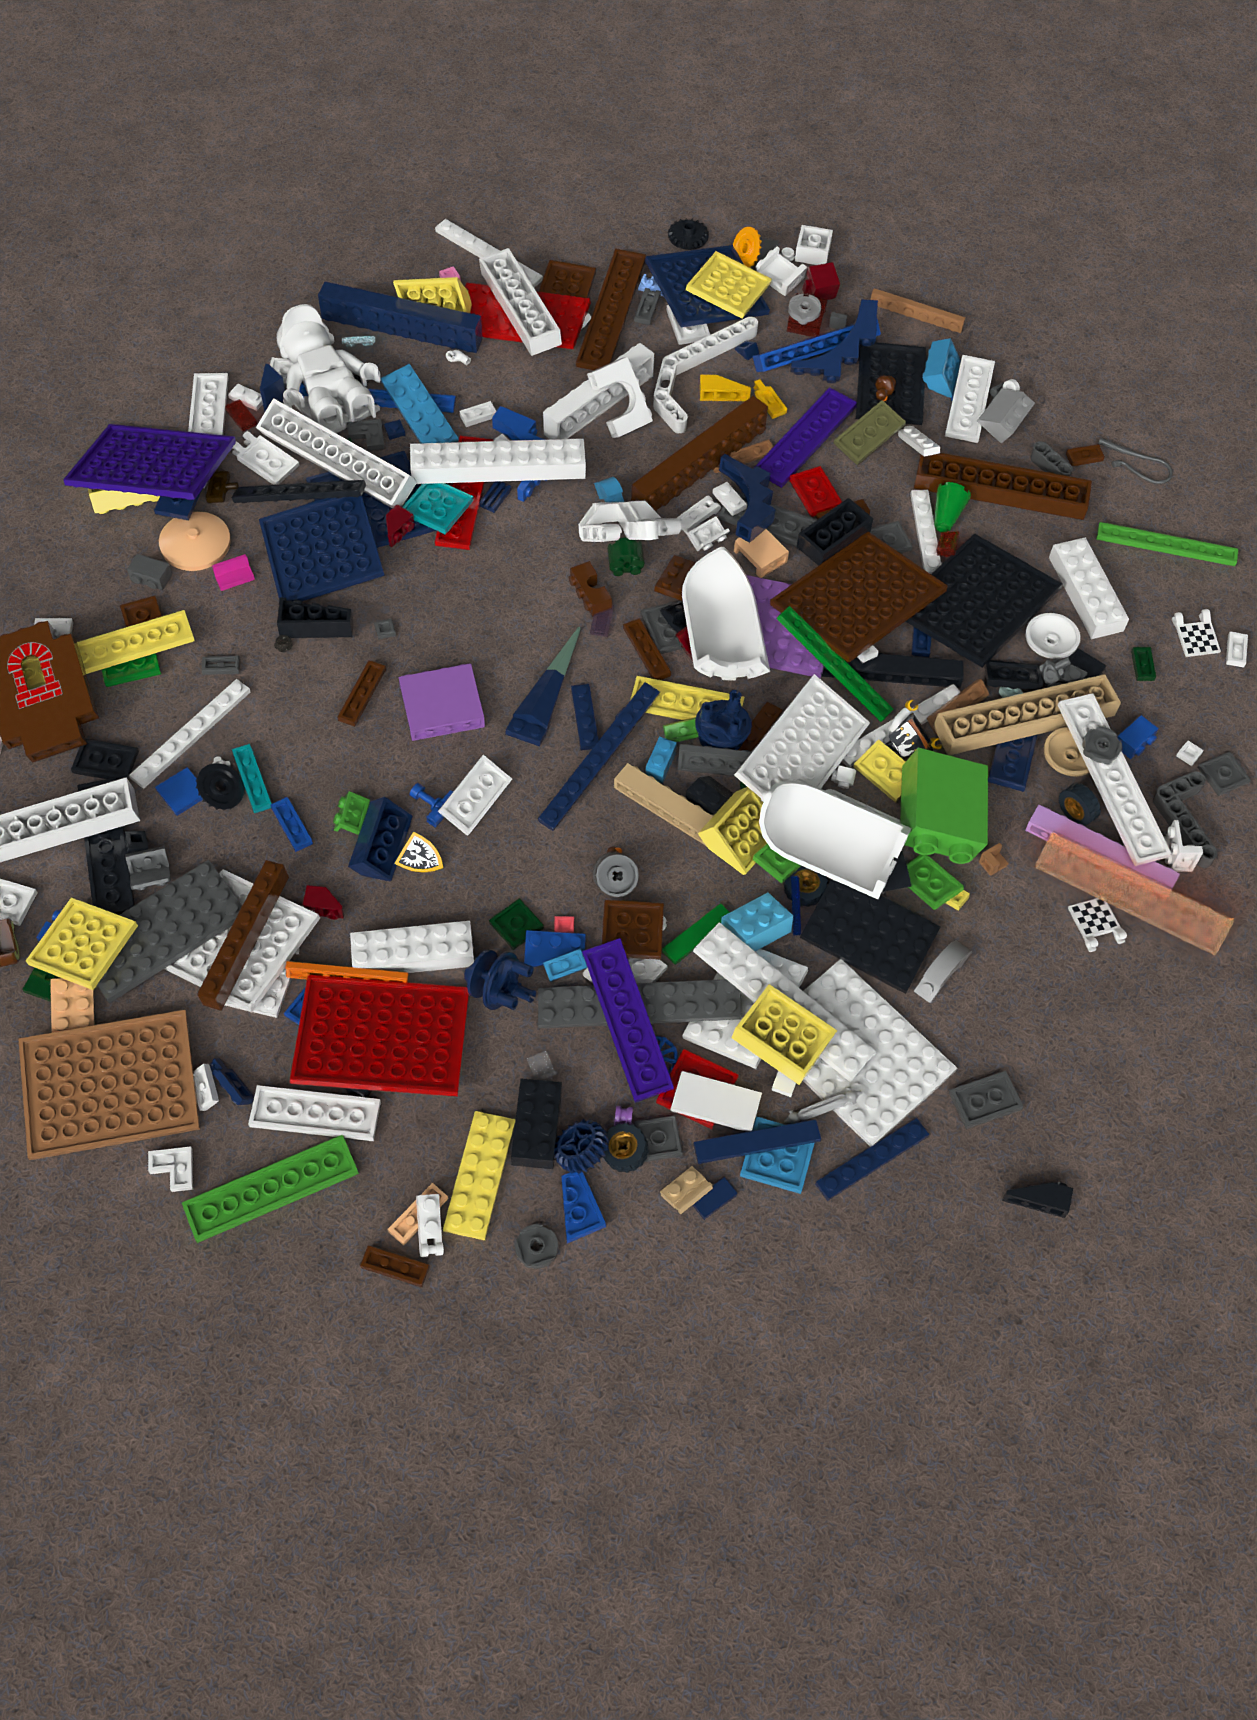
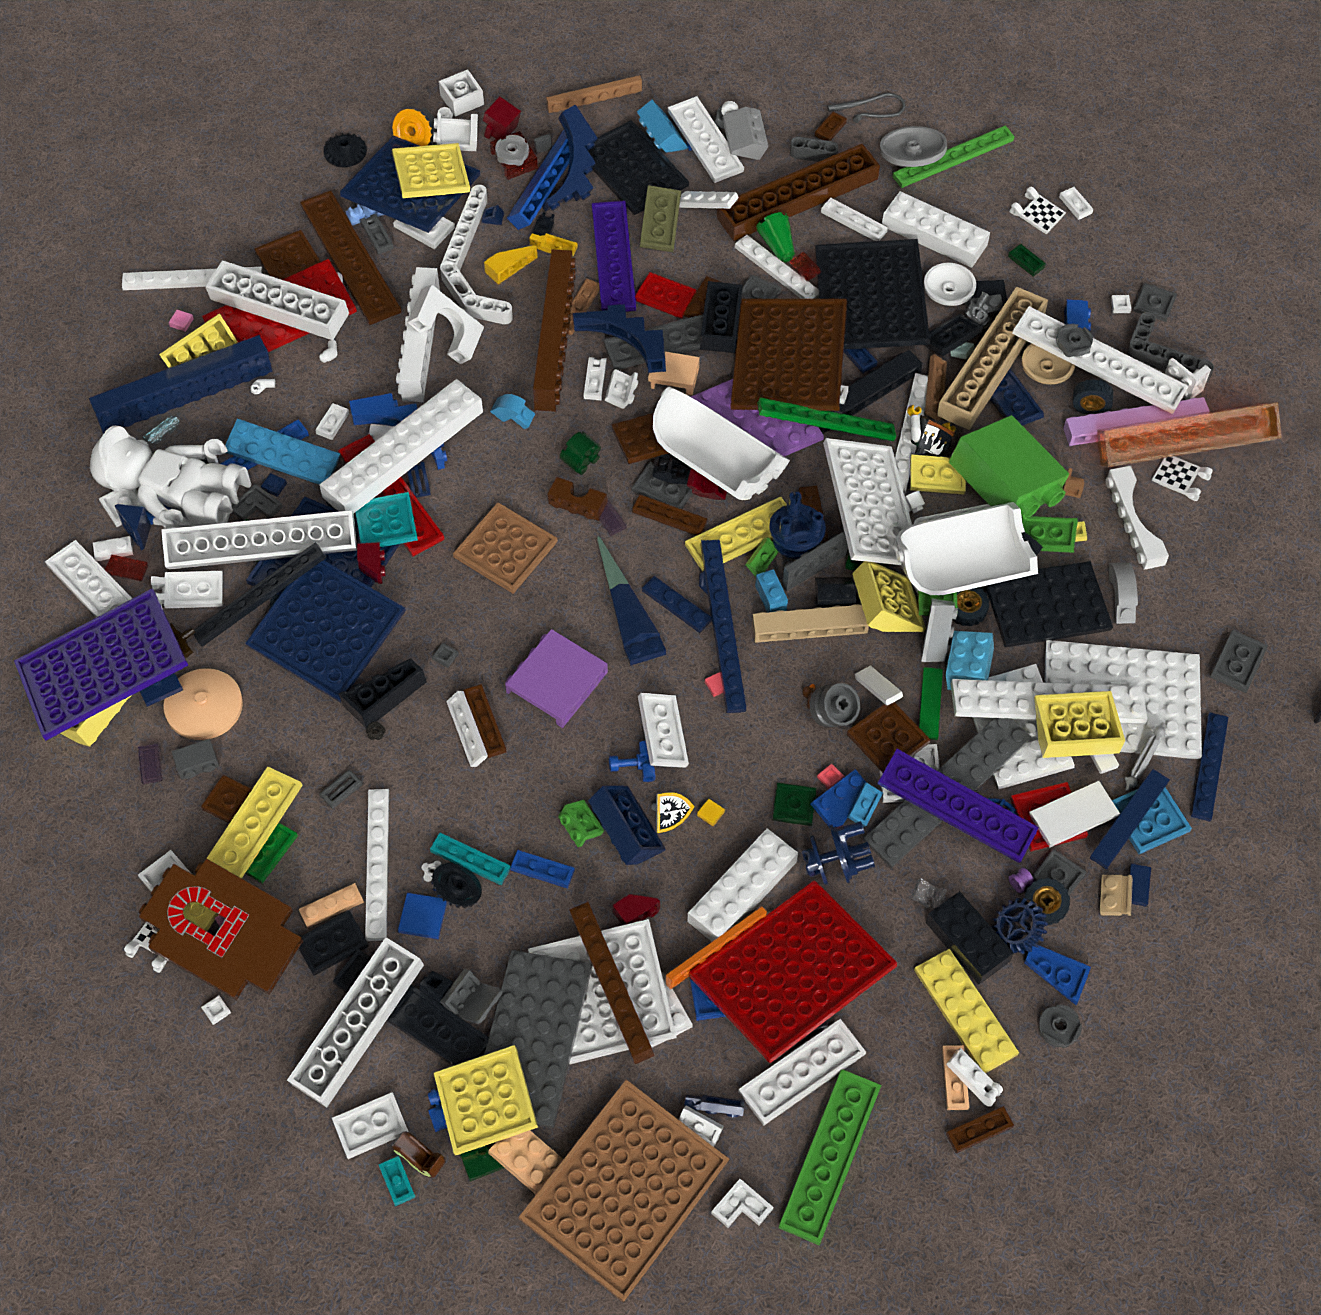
camera: 40 degrees left, 0 degrees up
dark pink panel [212,554,255,591] -> none
white piece [578,501,681,542] -> none
white plate [713,482,747,516] -> none
clear blue tile [791,876,801,937] -> none
reddish brown animal [875,375,896,401] -> none
none -> clear purple tile [138,743,162,784]
none -> light nougat plate [299,883,364,929]
none -> white arm [319,340,337,363]
none -> white plate [446,691,488,767]
none -> medium nougat plate [453,503,558,594]
none -> black plate [533,212,555,236]
none -> yellow tile [697,799,725,826]
none -> coral tile [705,672,723,697]
none -> white plate [821,197,888,241]
none -> white tile [855,666,903,705]
none -> light grey dish [880,126,947,167]
none -> light grey slope [921,598,958,662]
none -> white arch [1106,465,1169,570]

